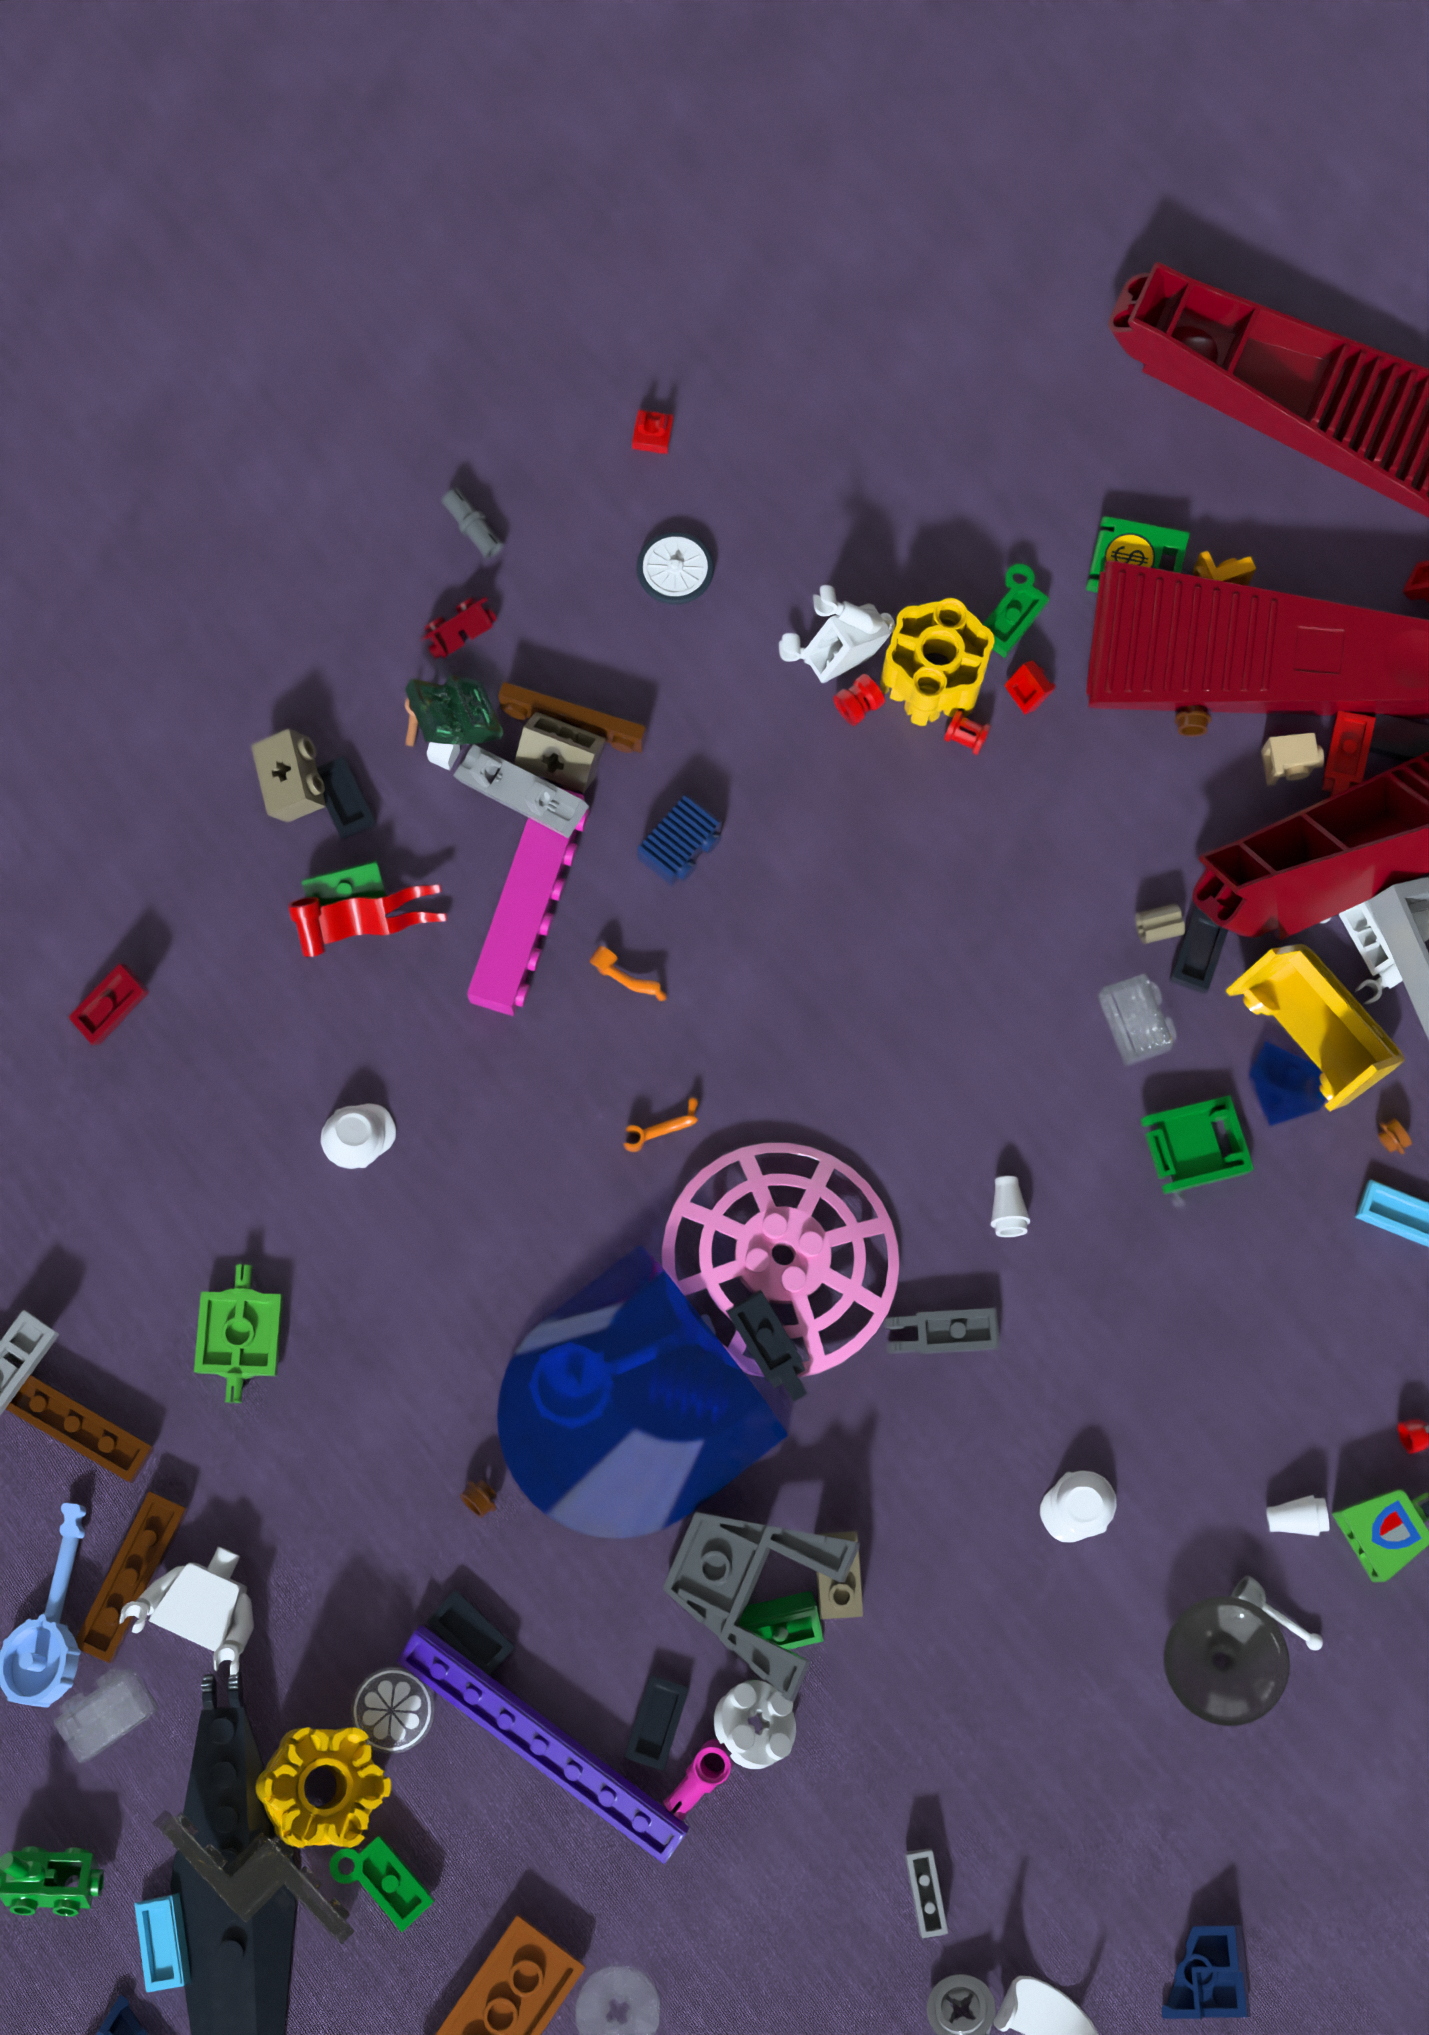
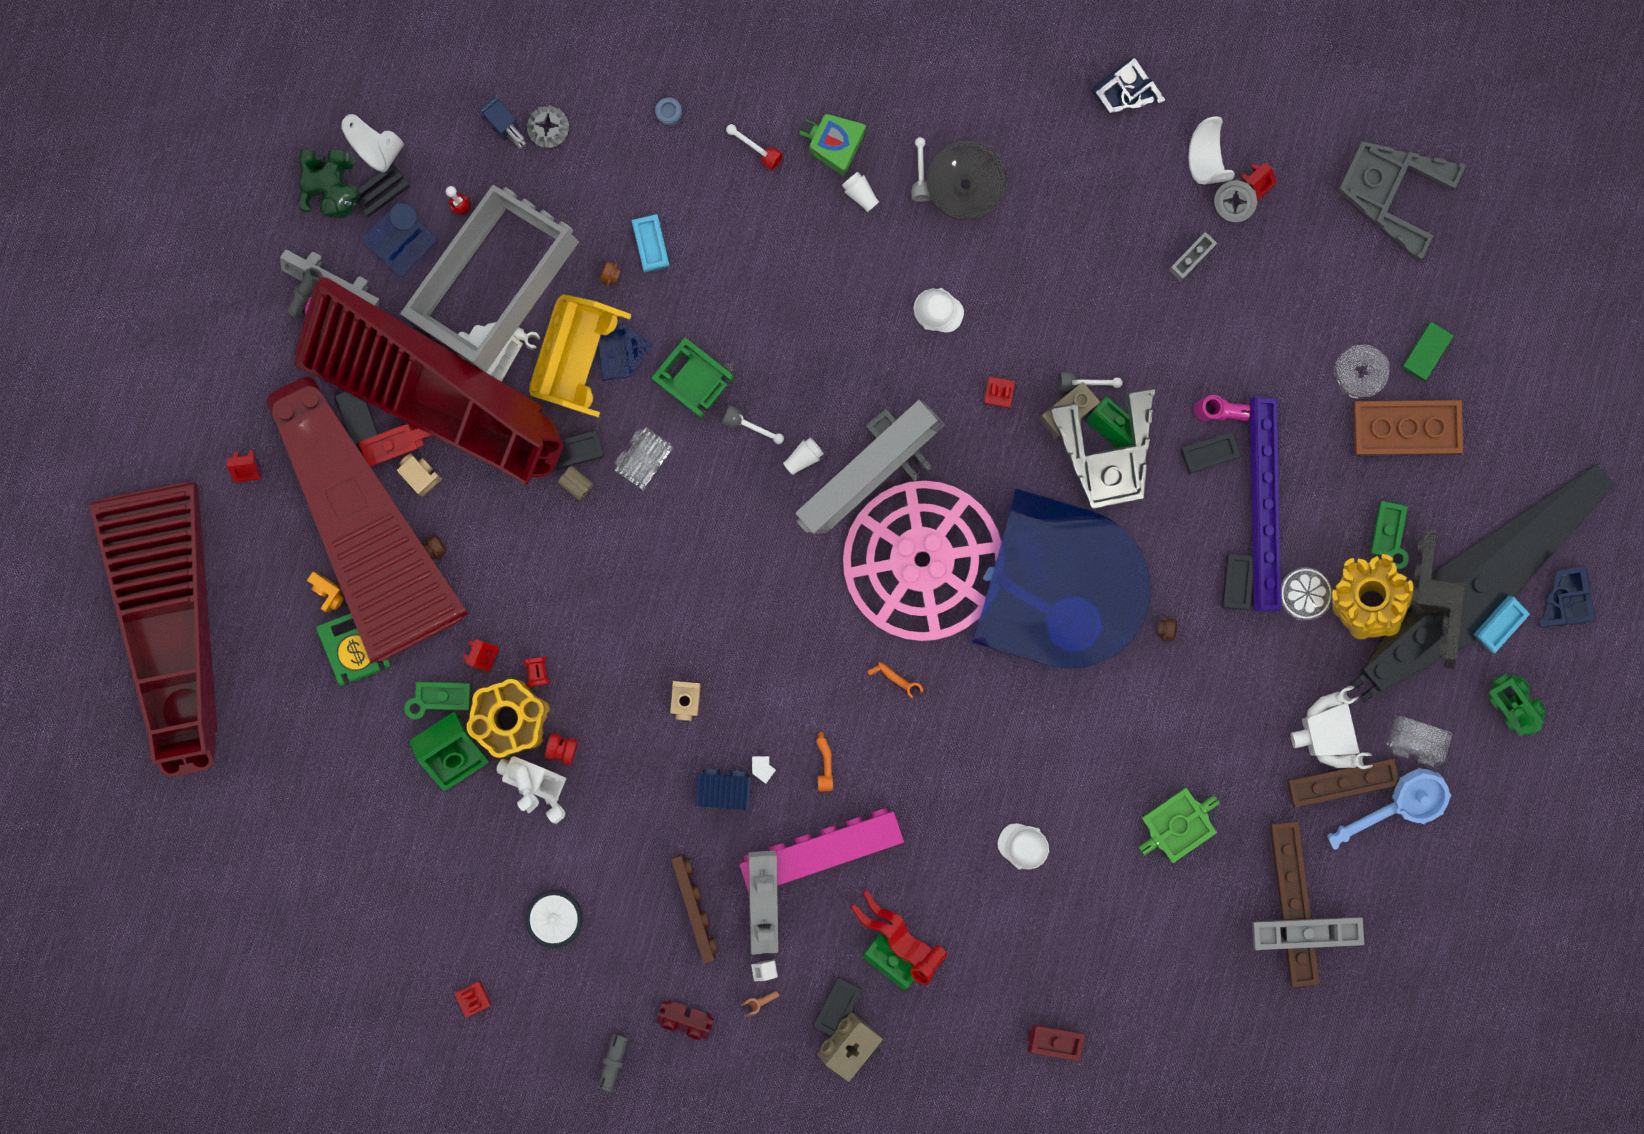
camera: 125 degrees left, 10 degrees up
clear green slope [405,674,504,745] -> none
dark tan brick [514,712,606,793] -> none
white plate [714,1680,796,1769] -> none
black hinge [726,1289,808,1402] -> none
none -> green slope [409,711,489,792]
none -> tan brick [670,681,701,721]
none -> hinge [721,405,784,444]
none -> white piece [752,756,776,783]
none -> light grey window [796,400,945,534]
none -> red tile [983,377,1015,409]
none -> hinge [1058,371,1122,393]

